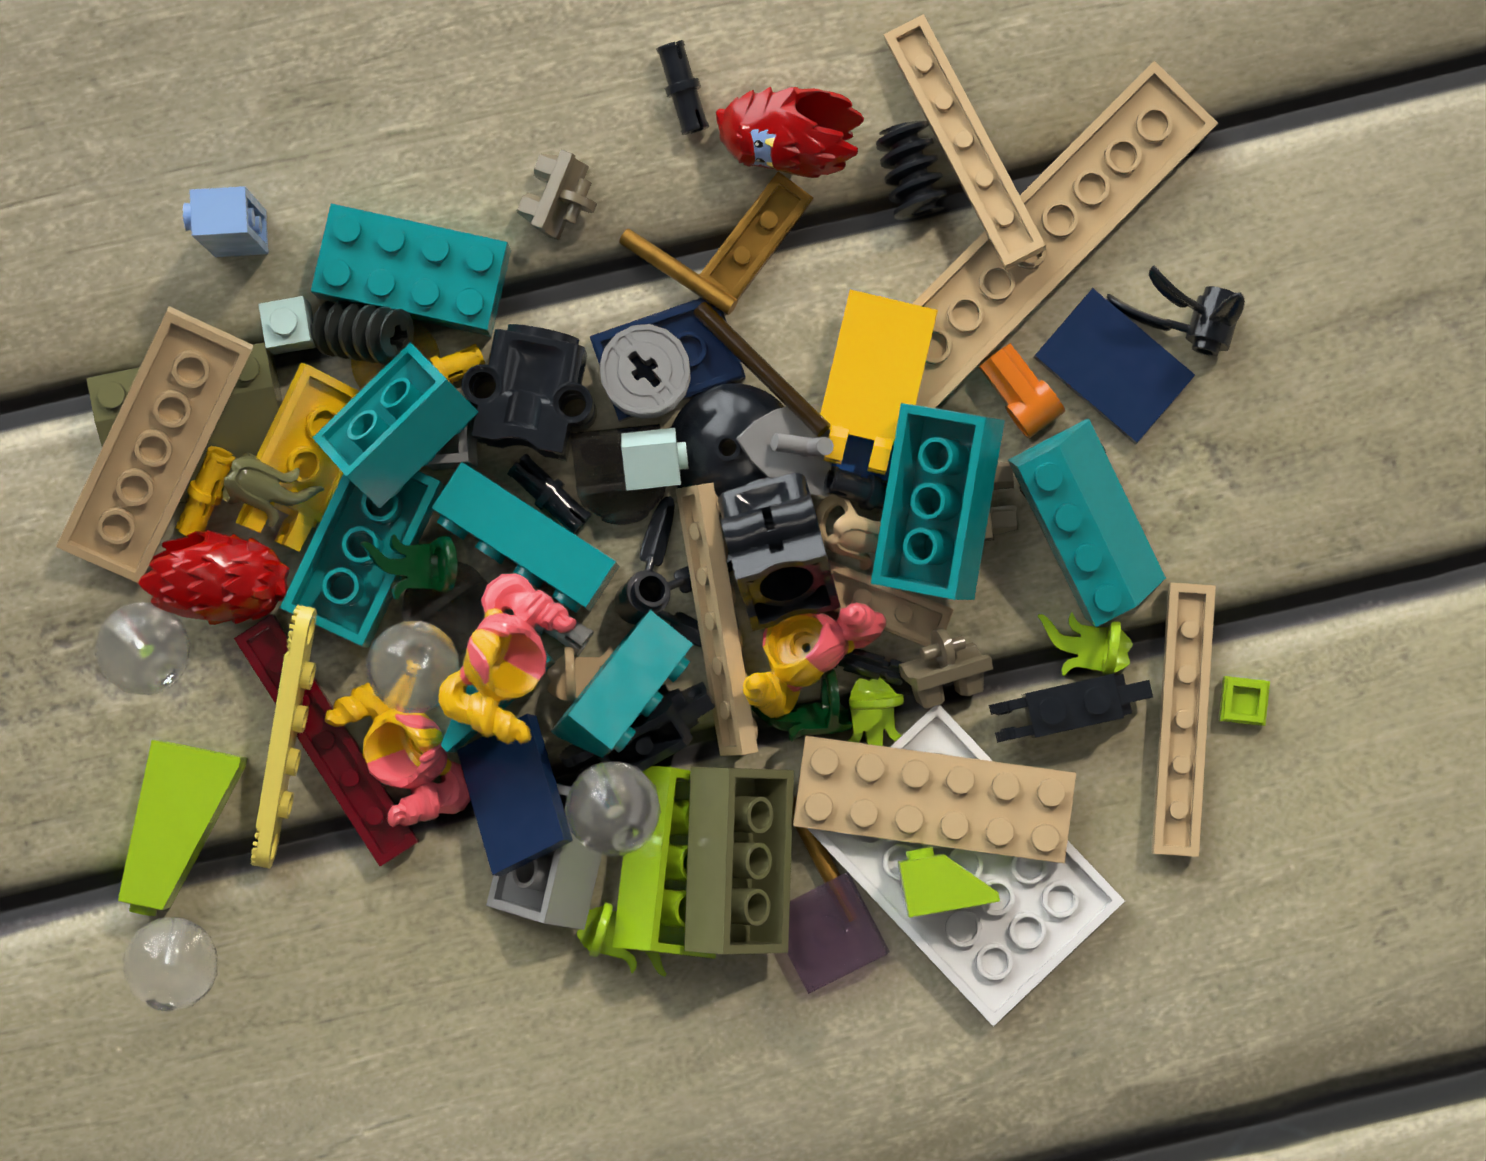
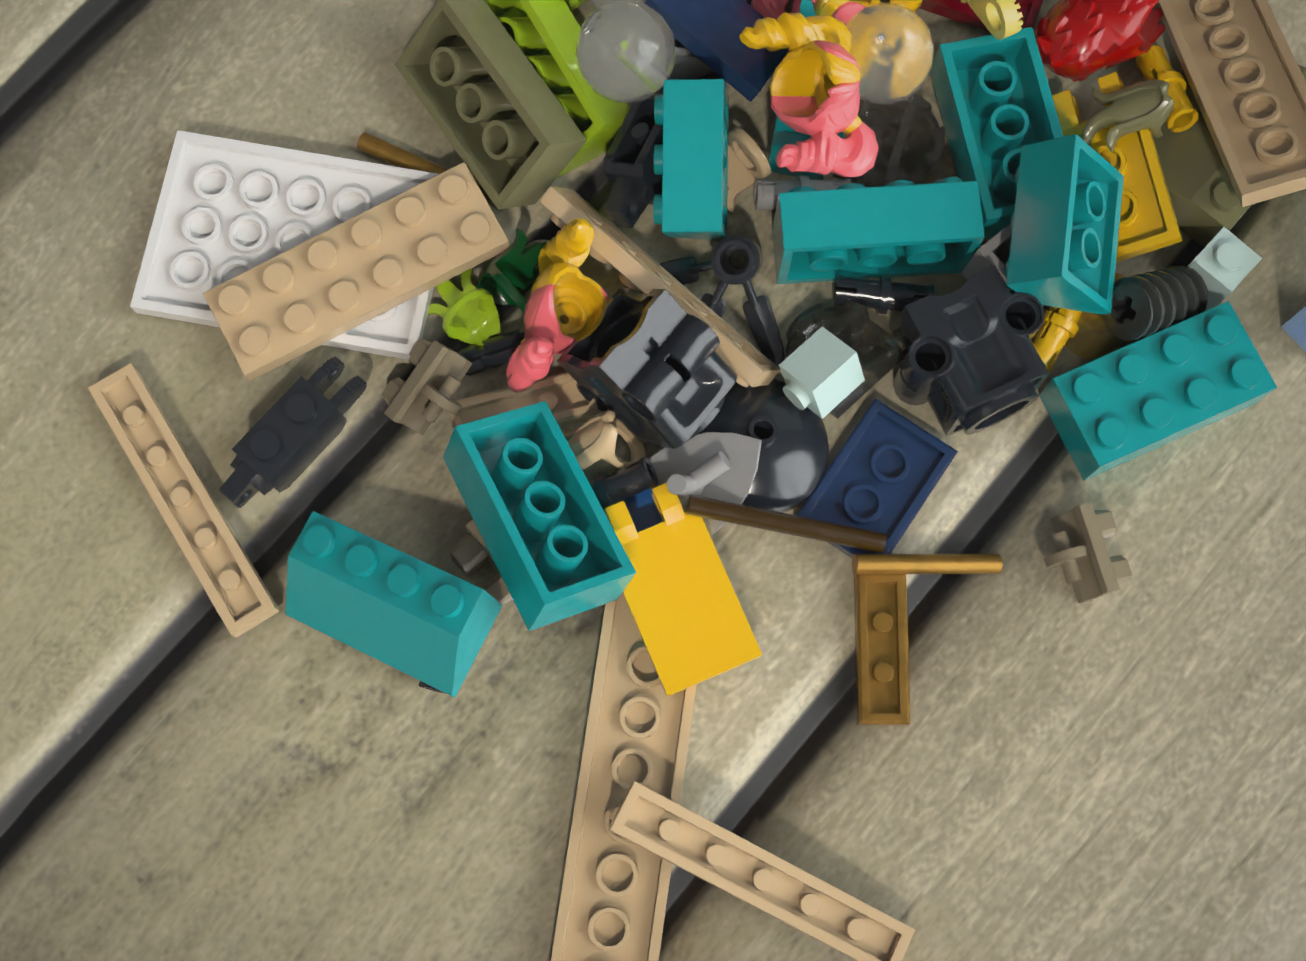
camera: 140 degrees right, 10 degrees down
dark green piece [361,534,457,600] -> none
light grey piece [599,324,691,419] -> none
black pin [656,40,710,135] -> none
red head [716,87,864,178] -> none
tile [787,871,890,994] -> none
black piece [876,120,947,221] -> none
lime slope [897,847,1000,918] -> none
orange piece [979,343,1065,439] -> none
dark blue tile [1033,288,1195,444] -> none
lime piece [1038,612,1133,676] -> none
black plant [1107,265,1245,356] -> none
lime tile [1218,676,1270,726] -> none

